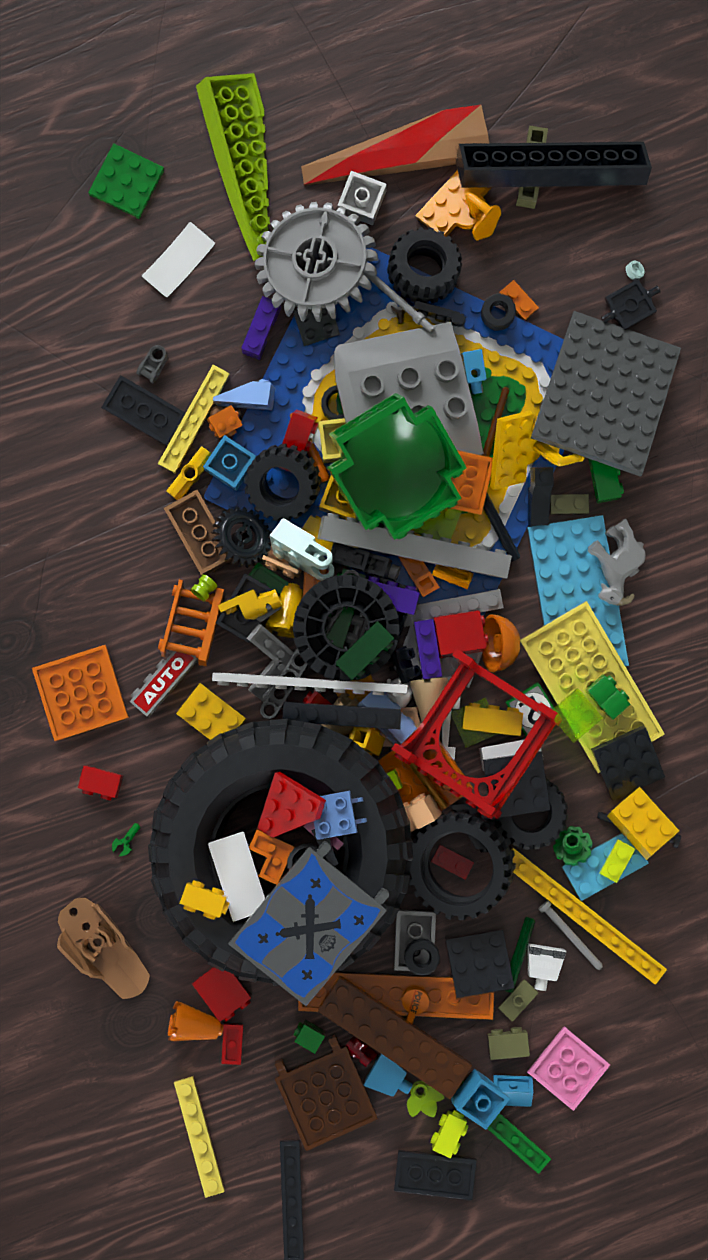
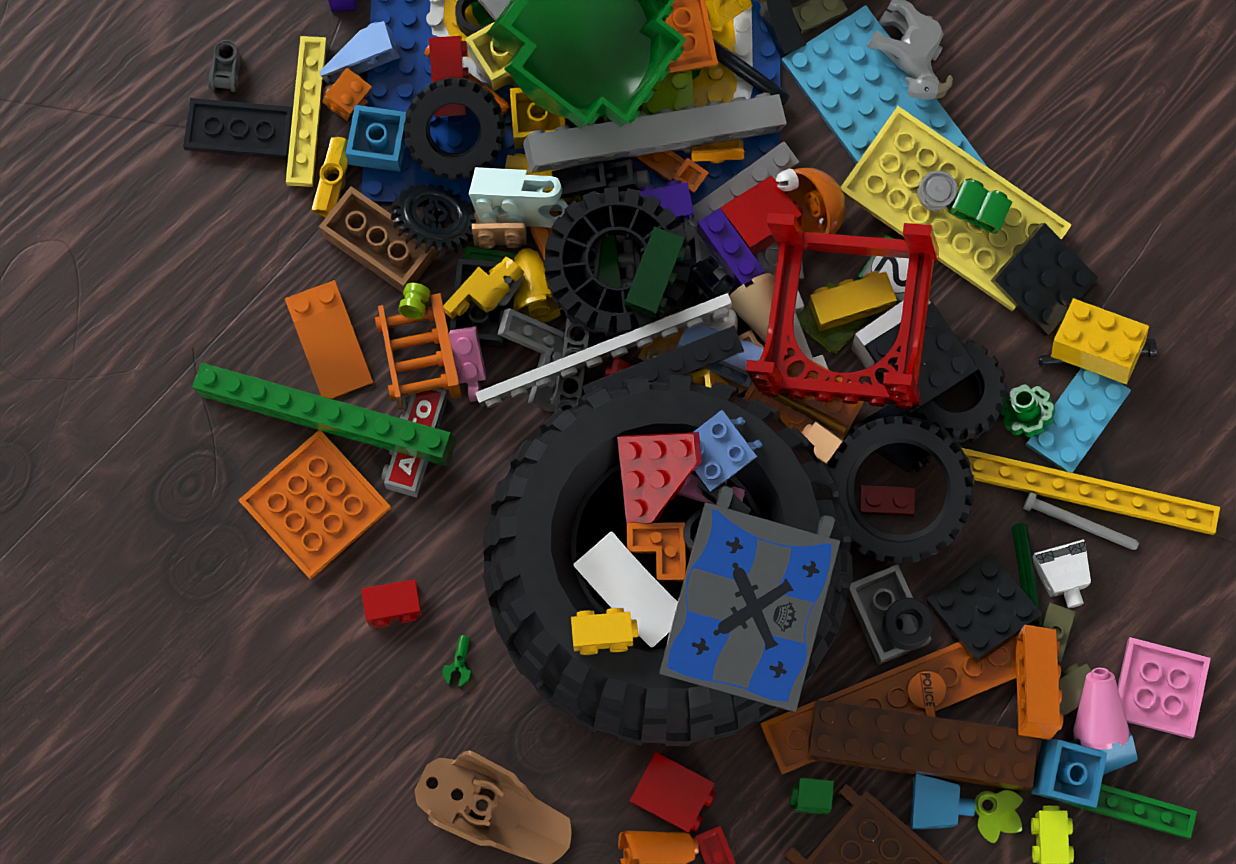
camera: 25 degrees left, 10 degrees down
yellow brick [176,683,247,740] -> none
dark red plate [346,1036,378,1067] -> none
clear neon green plate [553,688,603,743] -> none
neon yellow plate [599,839,635,883] -> none
none -> green brick [192,362,457,467]
none -> orange slope [285,280,374,399]
none -> bright pink plate [449,327,487,402]
none -> white hinge [776,168,799,192]
none -> light grey wheel [917,171,957,211]
none -> orange brick [1015,625,1063,740]
none -> bright pink cone [1073,668,1129,749]

